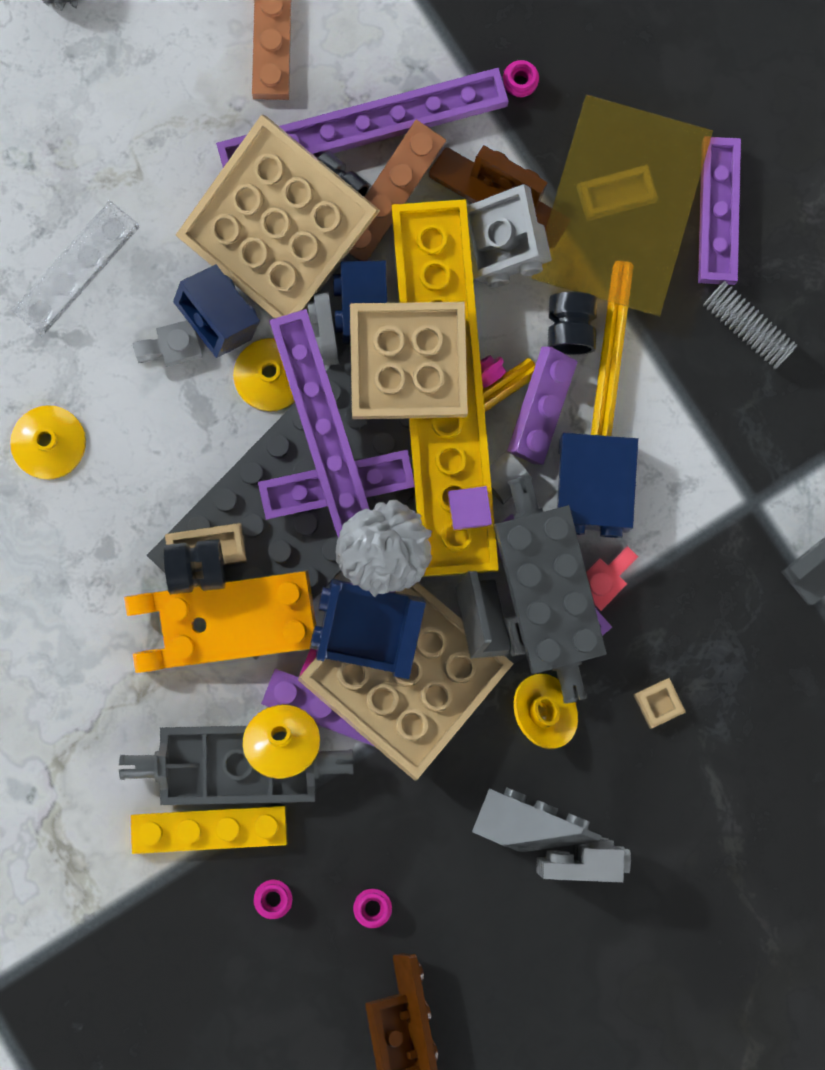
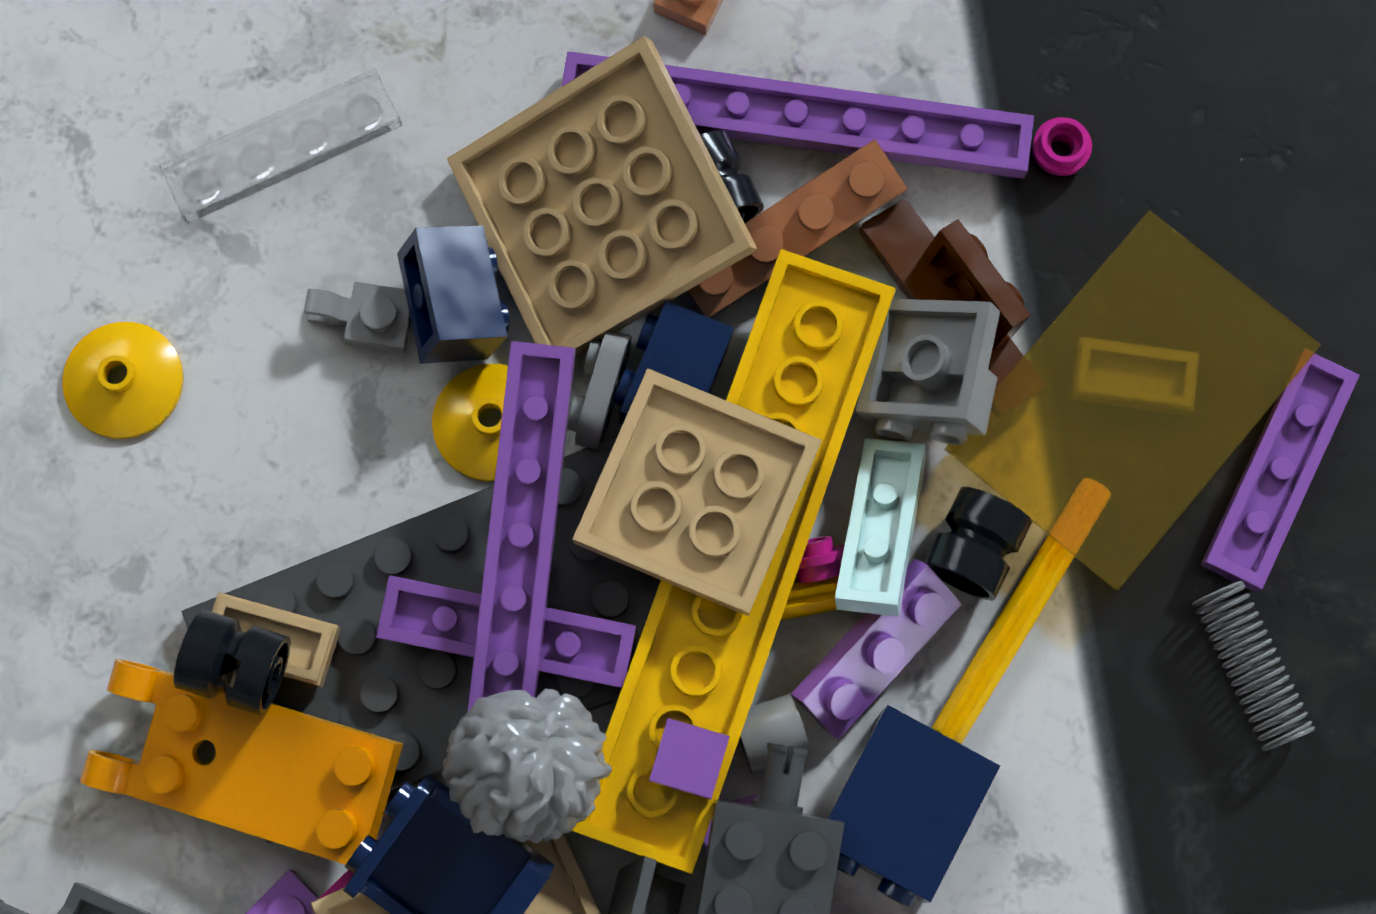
camera: 30 degrees right, 5 degrees down
none -> light aqua plate [835,438,926,617]

